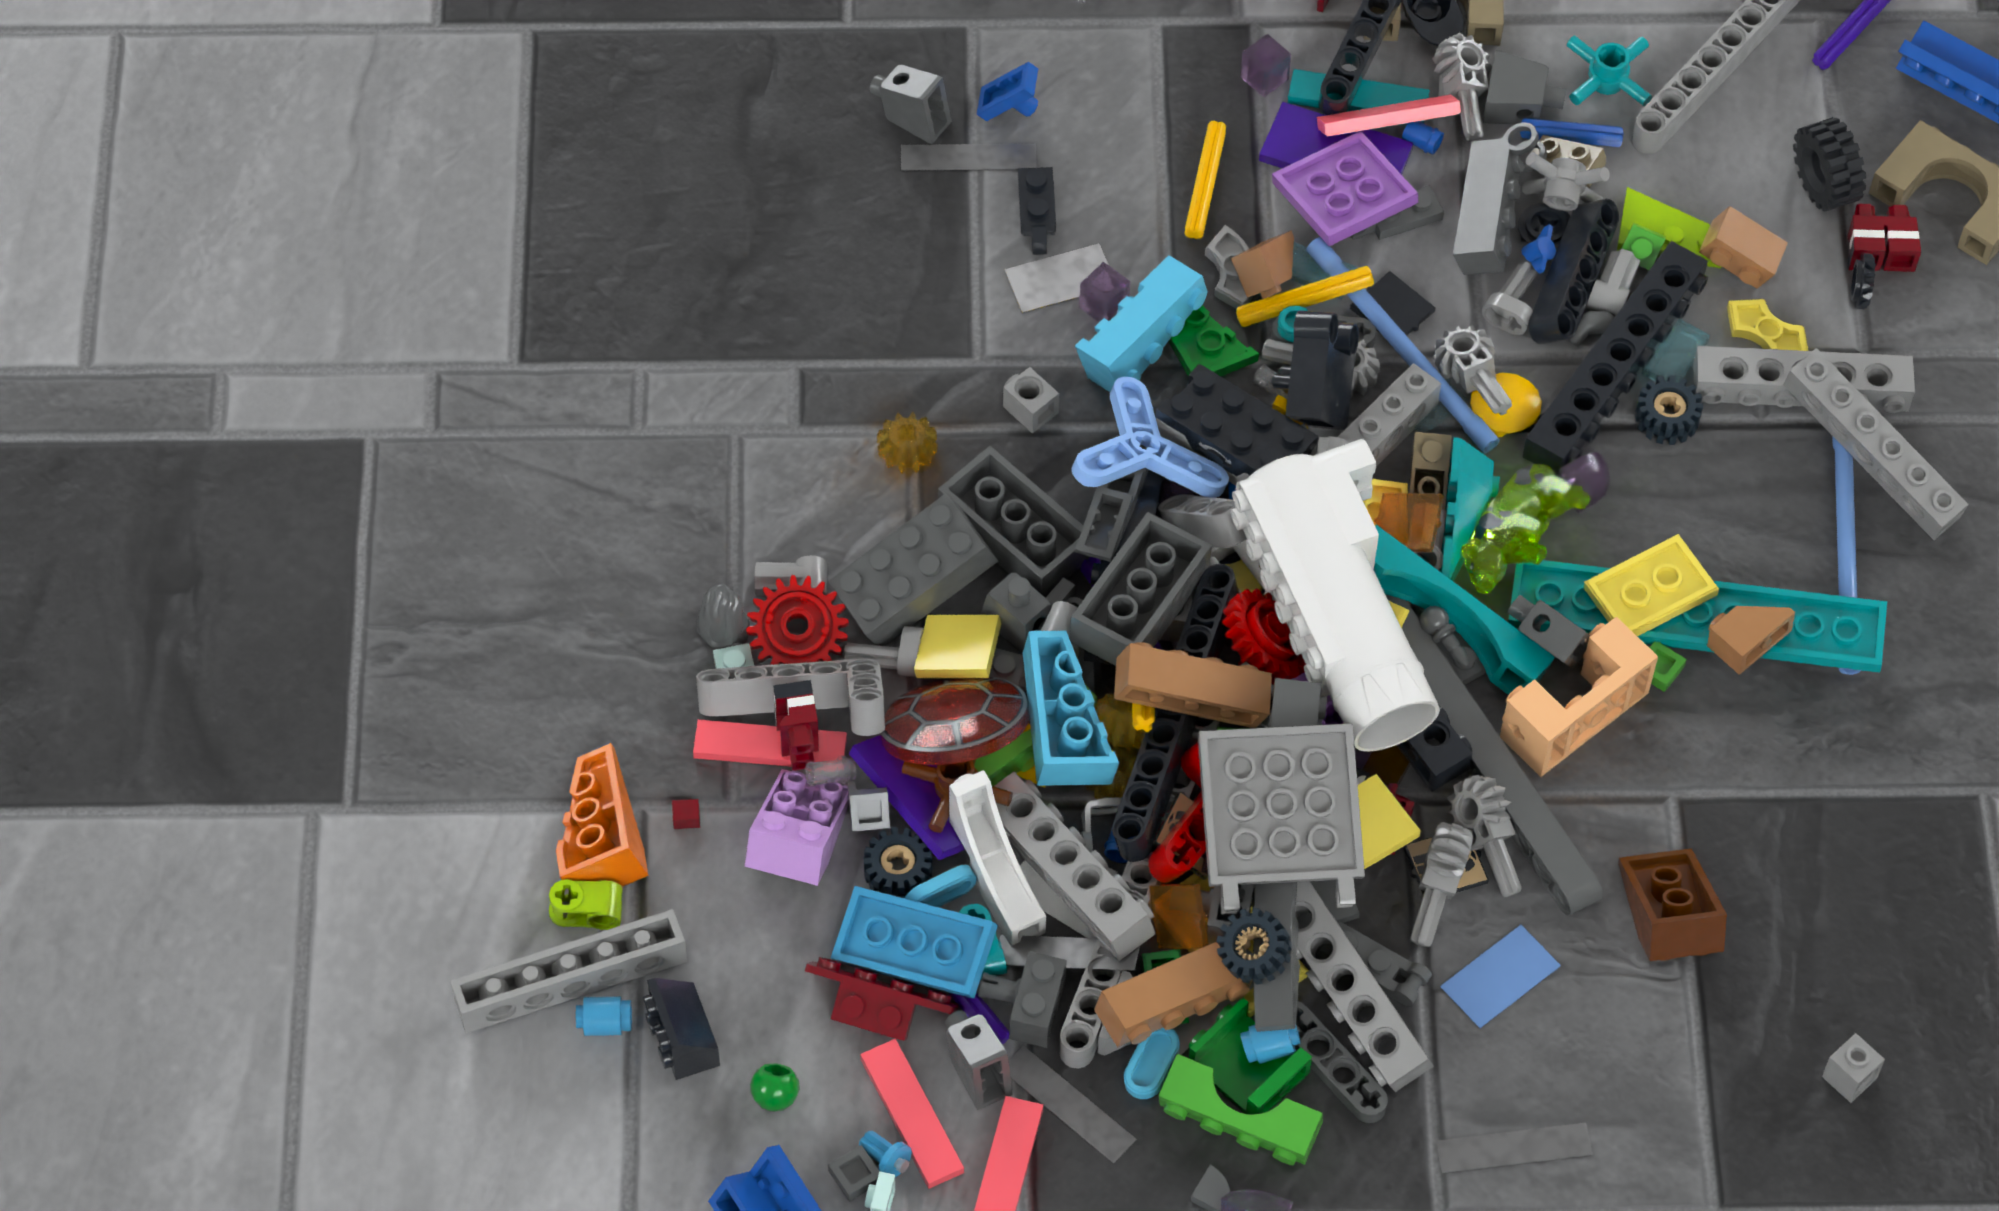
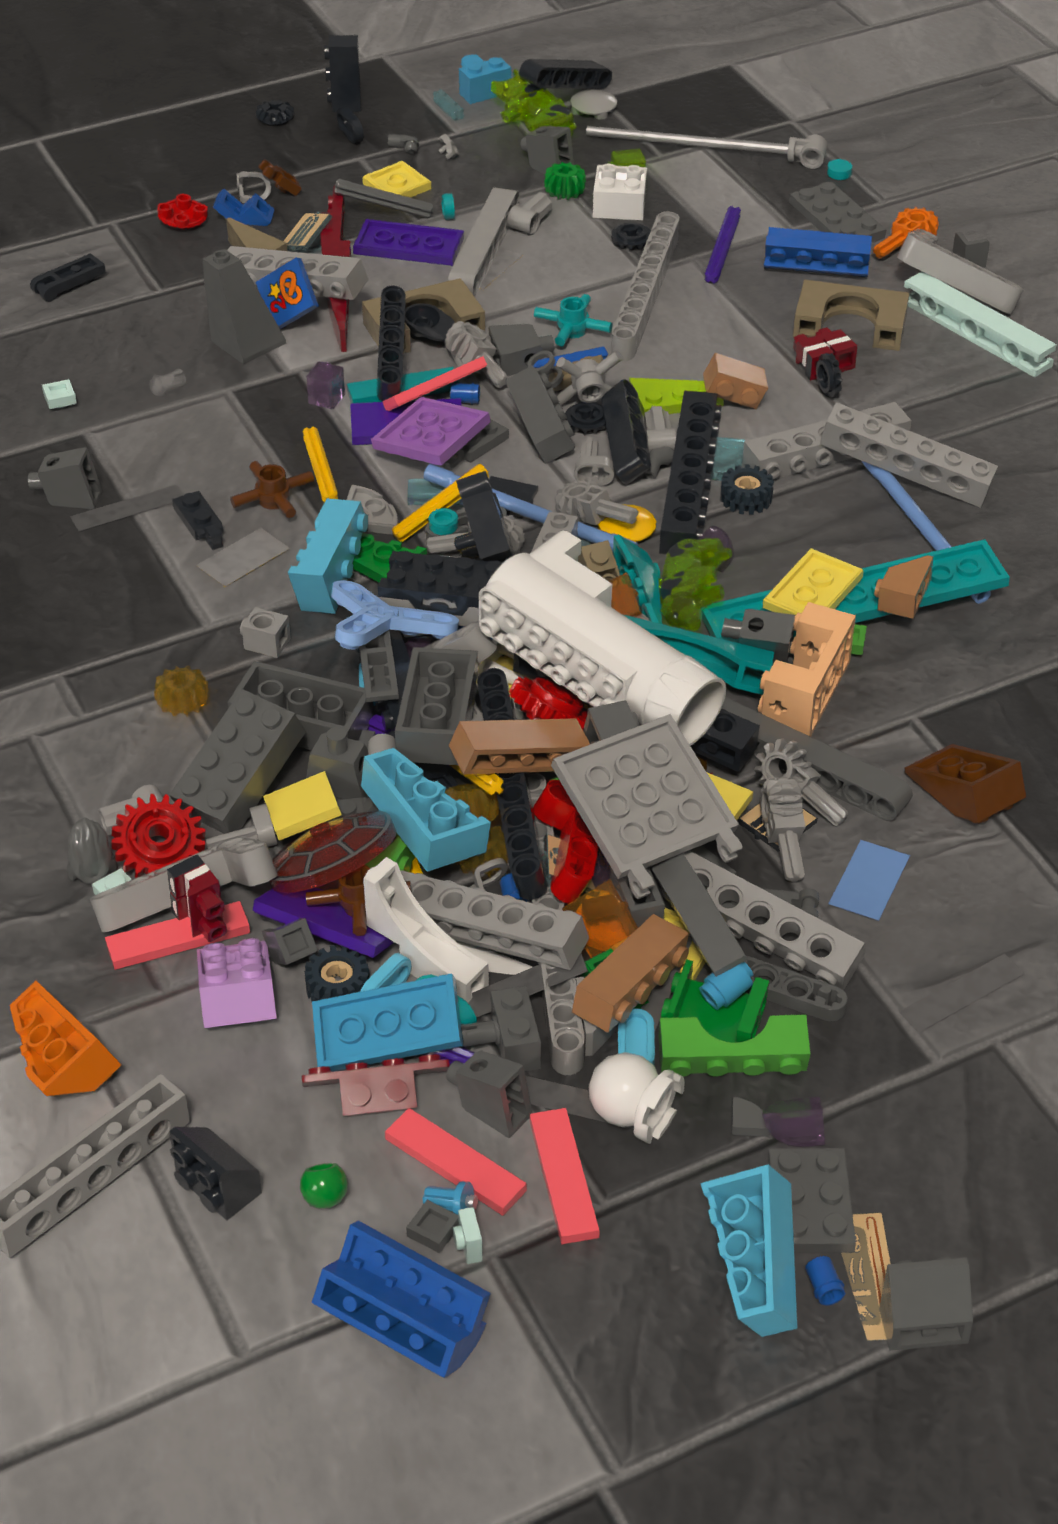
camera: 25 degrees left, 15 degrees down
lime piece [548,879,623,930] -> none
dark azure brick [576,996,632,1036] -> none
dark red piece [672,799,700,829] -> none
clear pin [805,755,856,786] -> none
blue tile [977,62,1038,121] -> none
clear purple brick [1079,262,1130,322] -> none
black bush [1217,908,1292,985] -> none
medium nougat slope [1231,230,1294,299] -> none
blue piece [1521,224,1556,274] -> none
bright green plate [1620,222,1666,270] -> none
light yellow tile [1727,299,1808,351] -> none
black tyre [1793,117,1866,211] -> none
none -> reddish brown bar [230,461,314,518]
none -> white tile [589,1052,685,1144]

